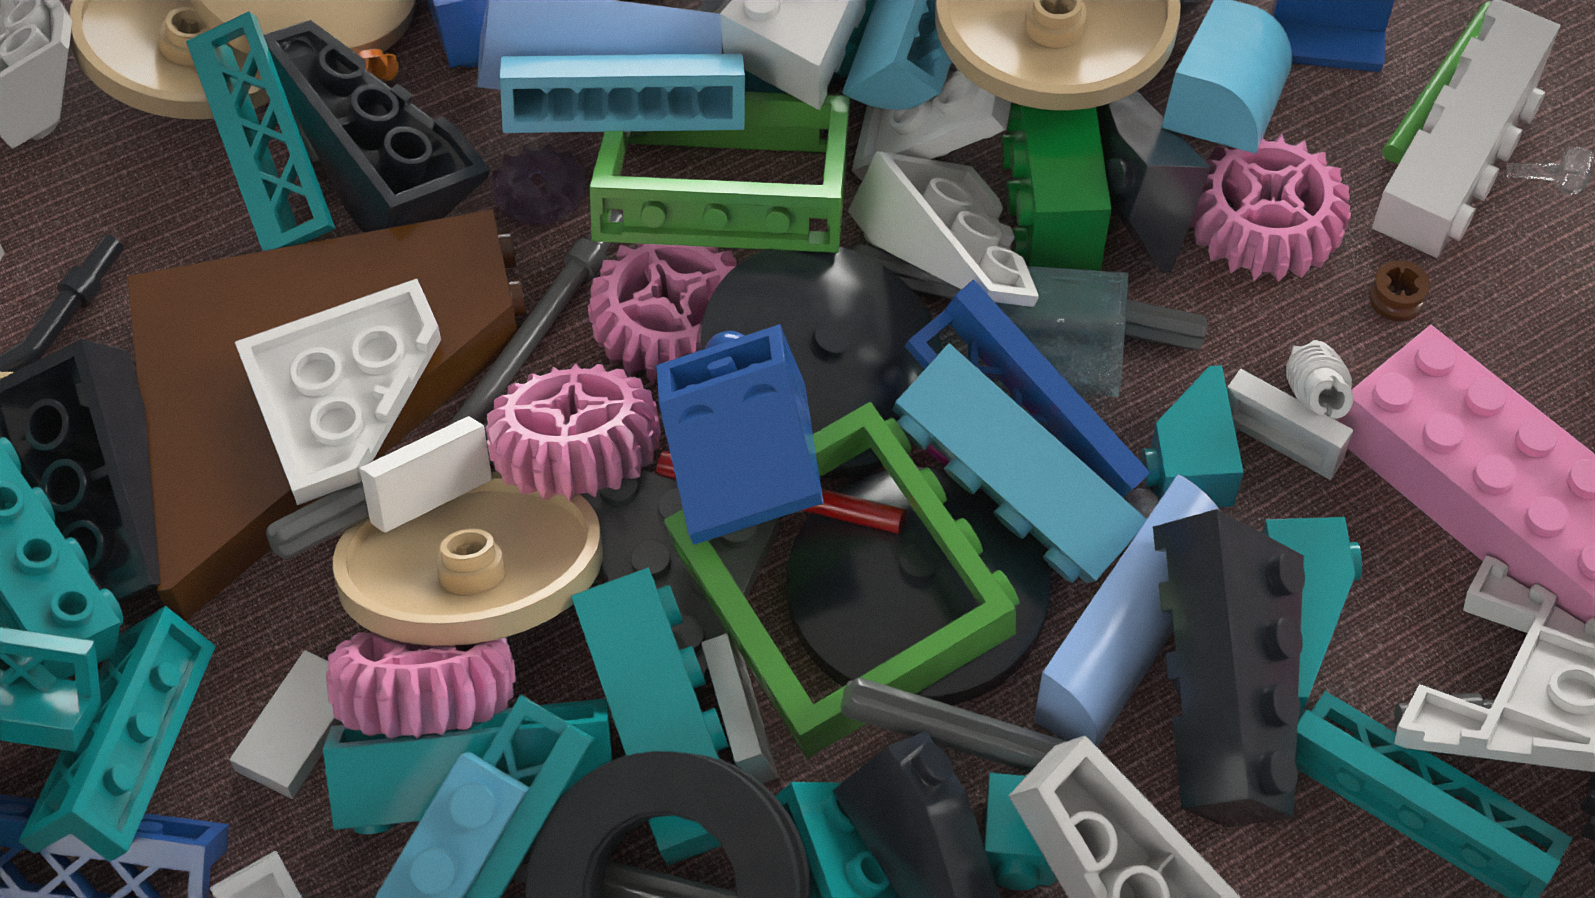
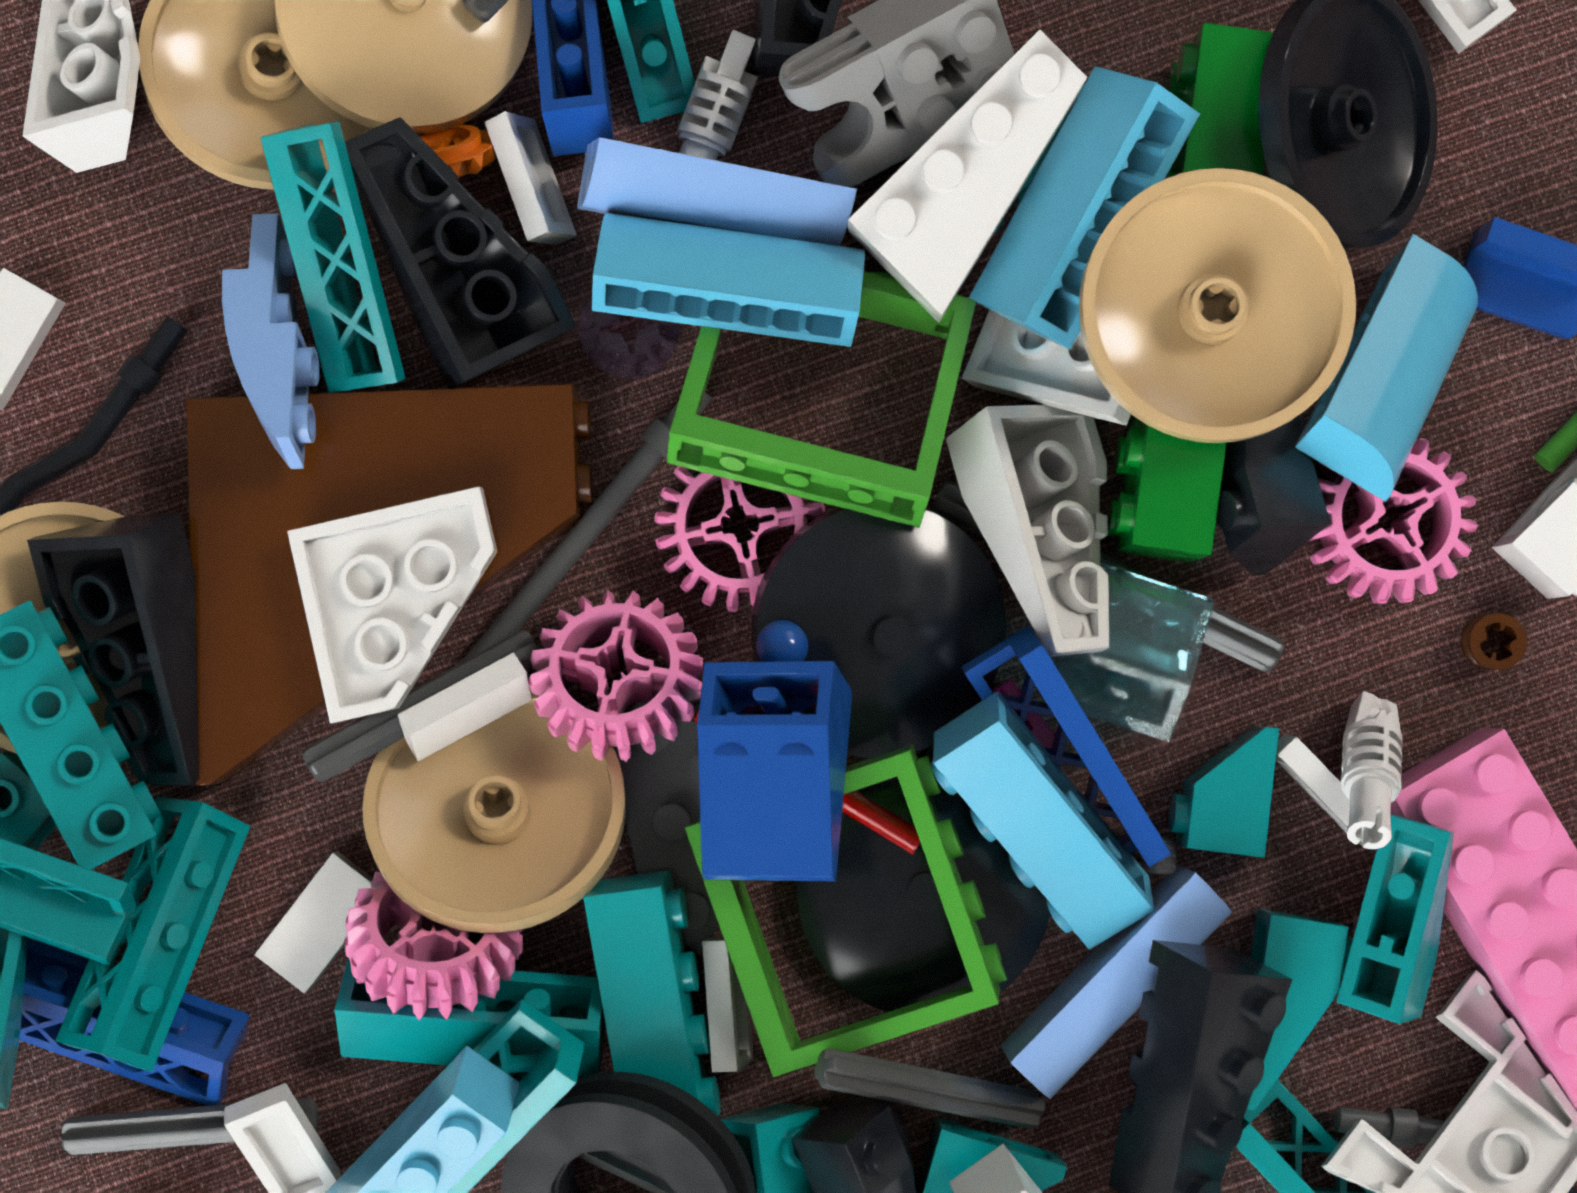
camera: 15 degrees right, 30 degrees up
none -> light blue slope [222,213,319,469]
none -> white tile [484,111,577,245]
none -> teal slope [1337,814,1454,1024]

